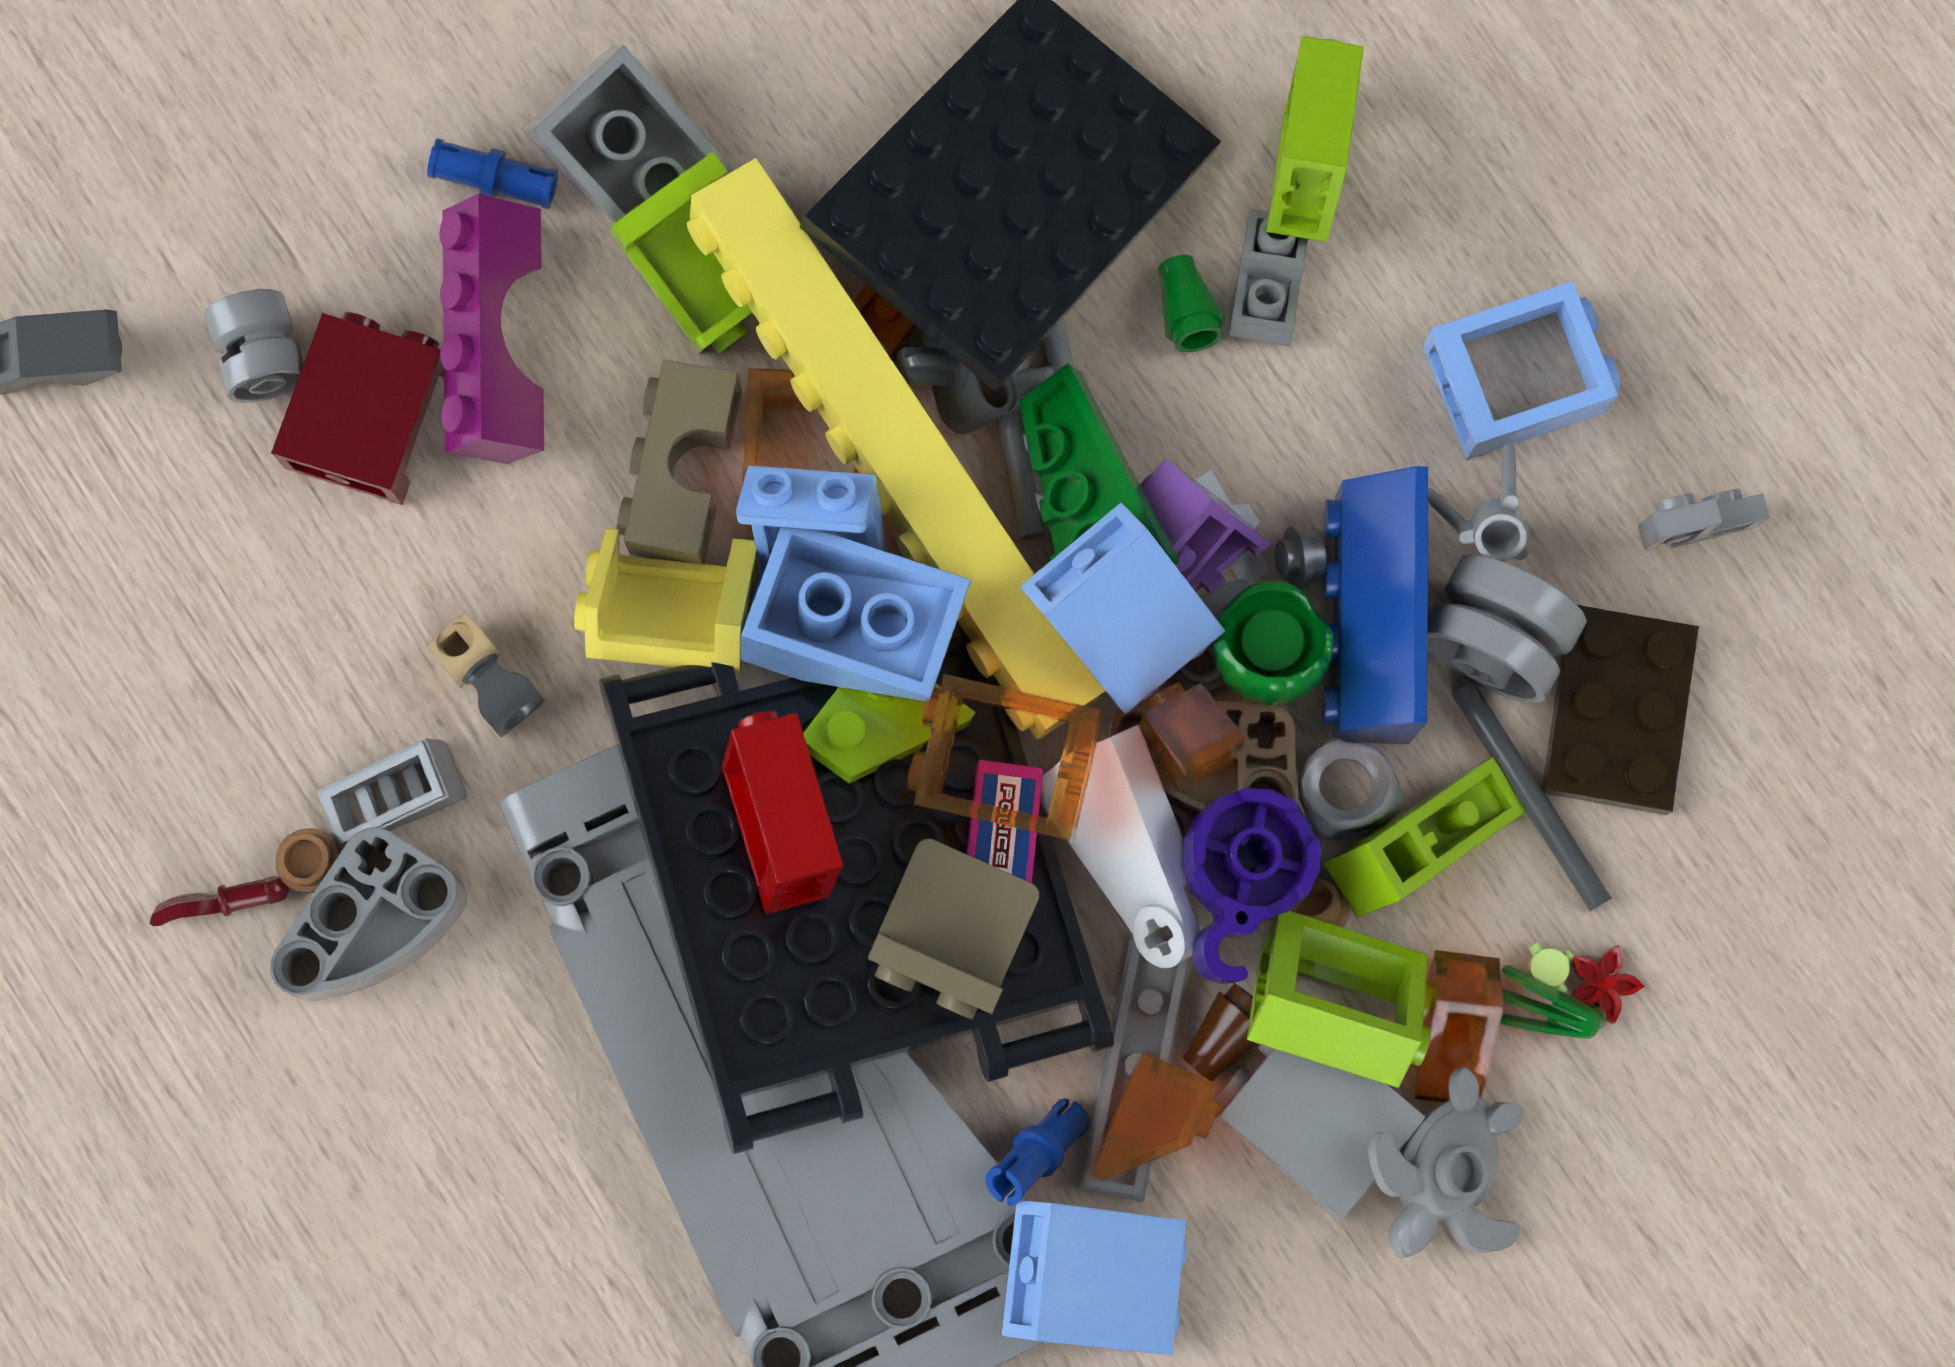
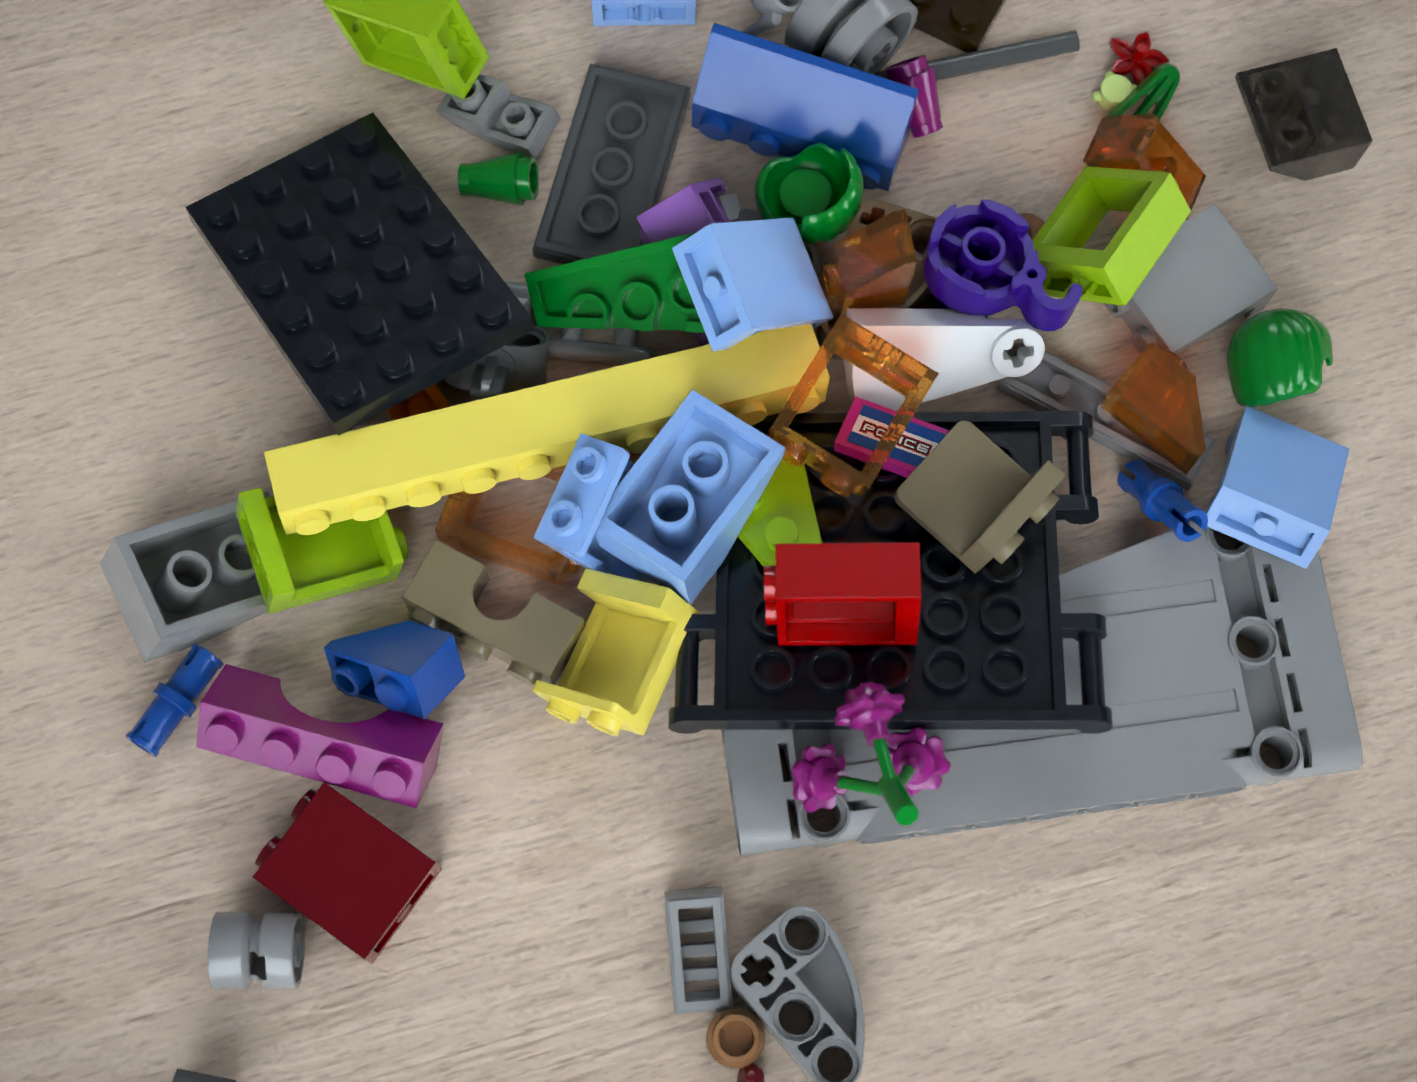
camera: 75 degrees left, 5 degrees down
leg [426,612,545,738] -> none
reddish brown cone [1182,983,1257,1082] -> none
flat silver plate [1275,525,1327,589] -> none
light grey piece [1297,738,1403,840] -> none
lime slope [1324,757,1526,918] -> none
light grey animal [1368,1067,1523,1258] -> none
none -> blue slope [324,620,465,719]
none -> dark grey tile [532,64,691,264]
none -> magenta plant [791,682,951,826]
none -> magenta cone [885,55,943,138]
none -> green piece [1227,308,1333,407]
none -> clear smoke slope [1235,48,1373,181]

